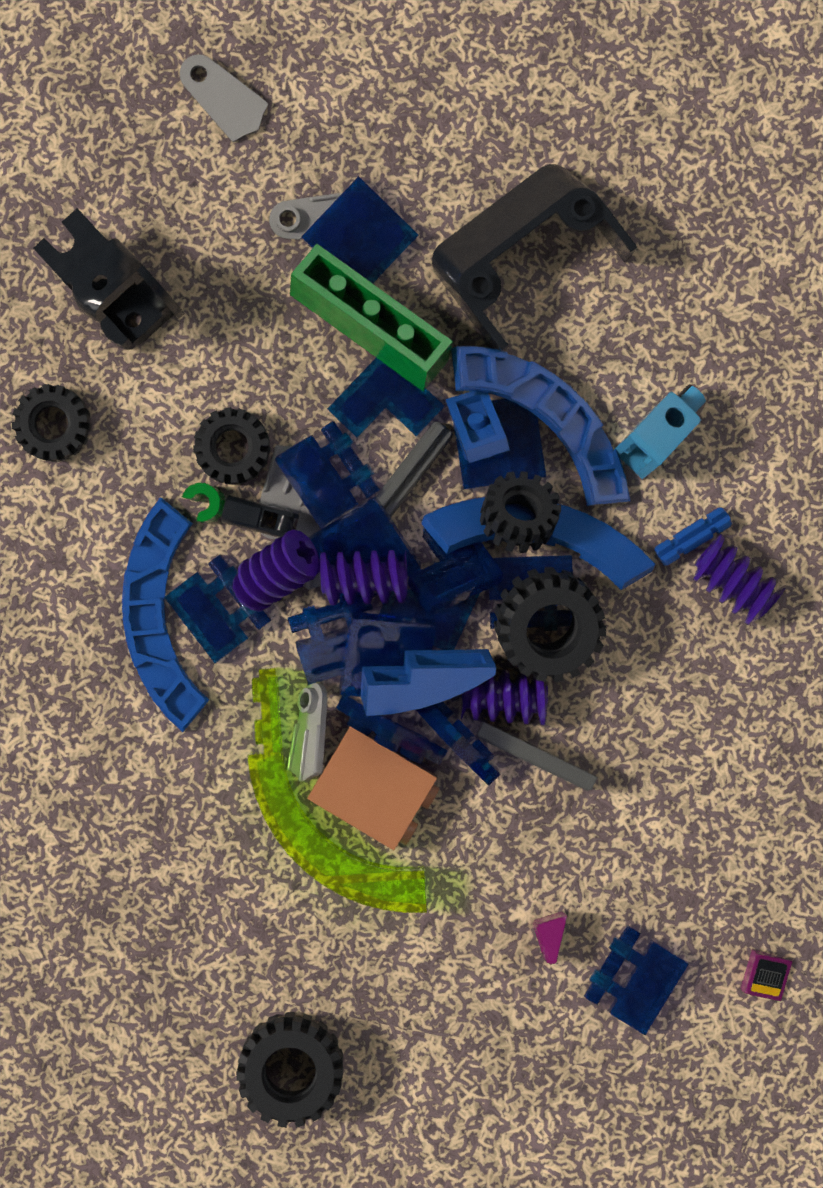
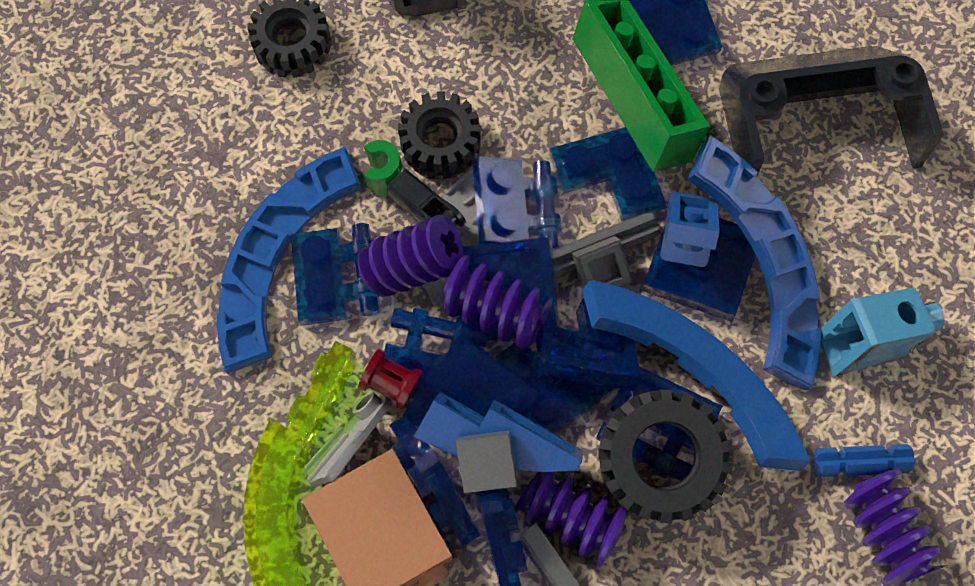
camera: 25 degrees right, 20 degrees down
black tyre [480,471,561,553] -> none
none -> dark red bush [358,348,423,411]
none -> dark grey tile [456,430,518,493]
none -> dark grey tile [572,236,633,289]

